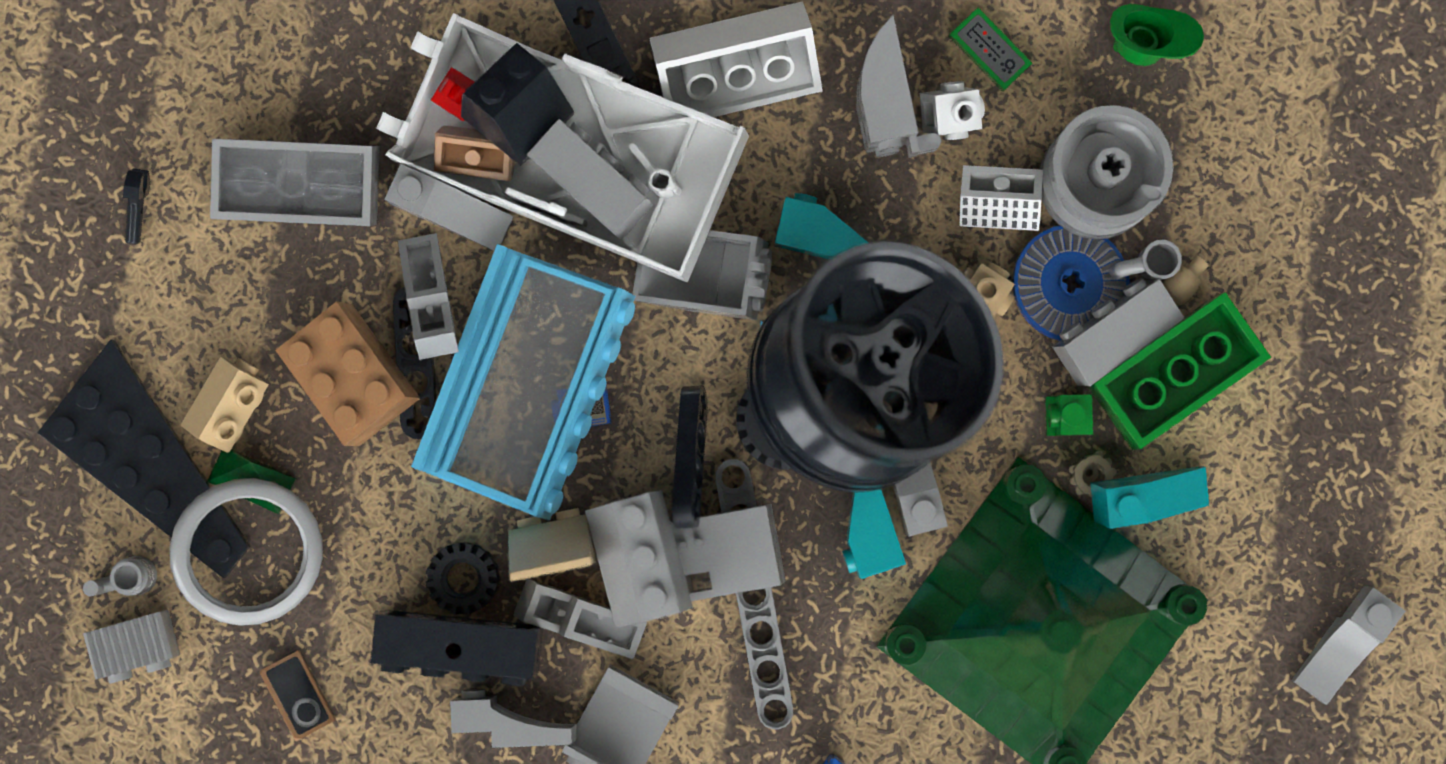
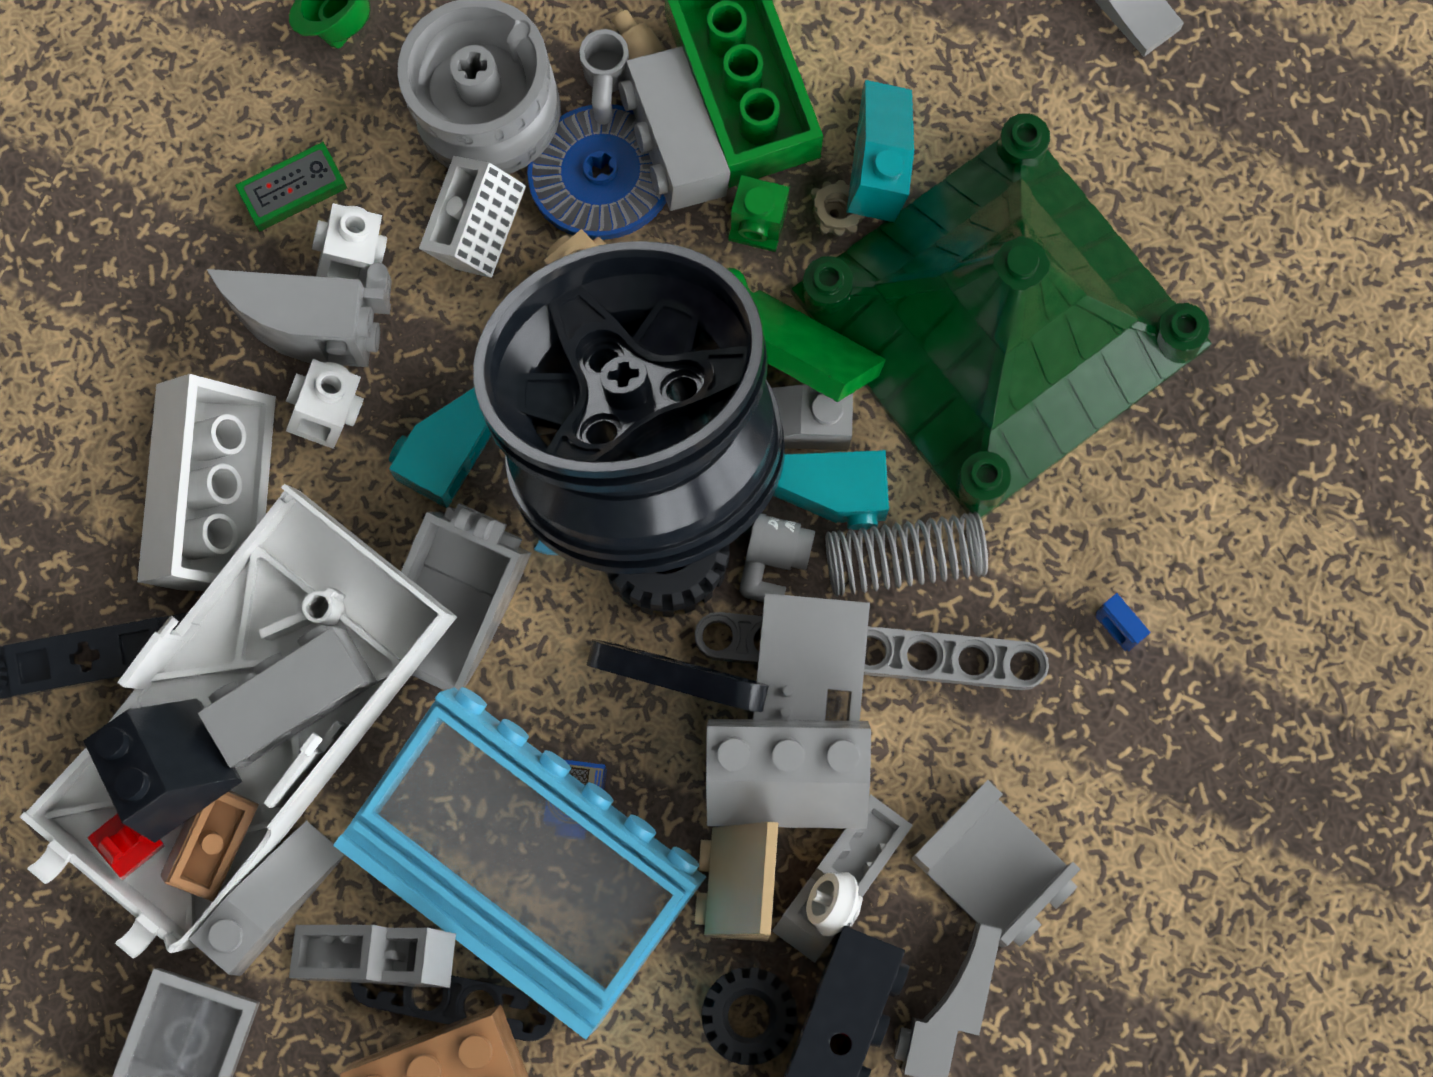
camera: 70 degrees left, 10 degrees down
none -> white brick [286,359,364,449]
none -> green tile [726,268,886,402]
none -> light grey piece [739,513,815,602]
none -> white hat [806,872,863,936]
none -> light grey piece [825,511,988,597]

